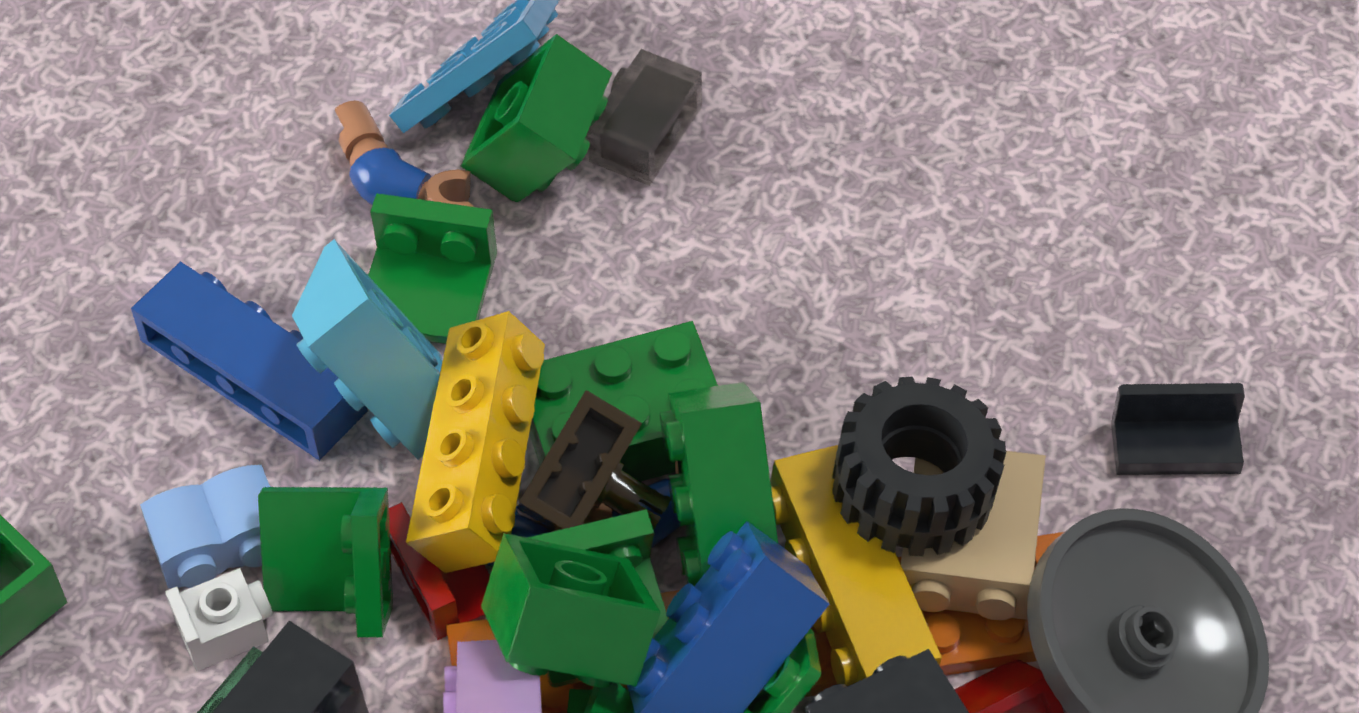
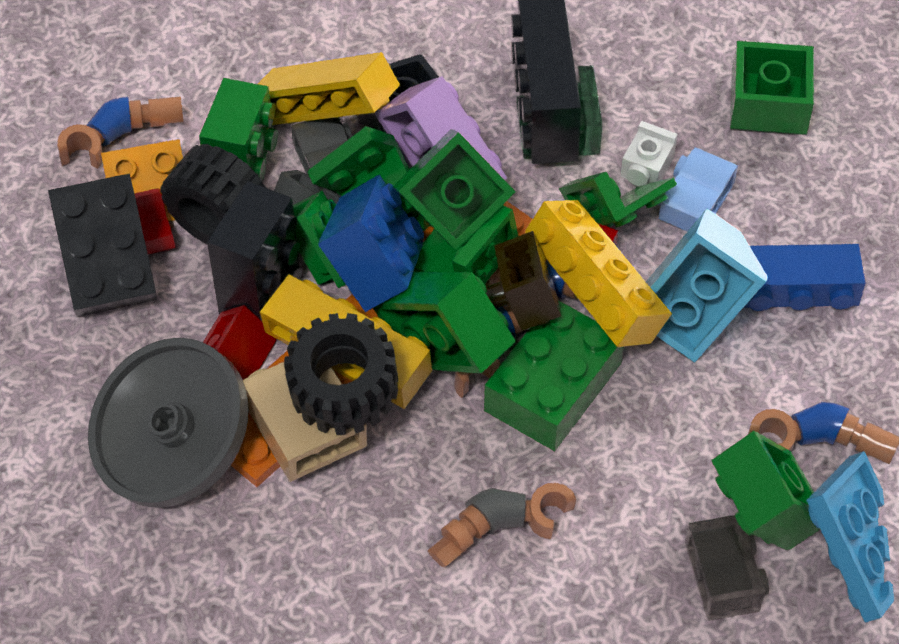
camera: 140 degrees right, 0 degrees up
green bracket [368,193,497,344] -> none
black panel [1111,383,1245,475] -> none
none -> nougat piece [427,483,576,568]

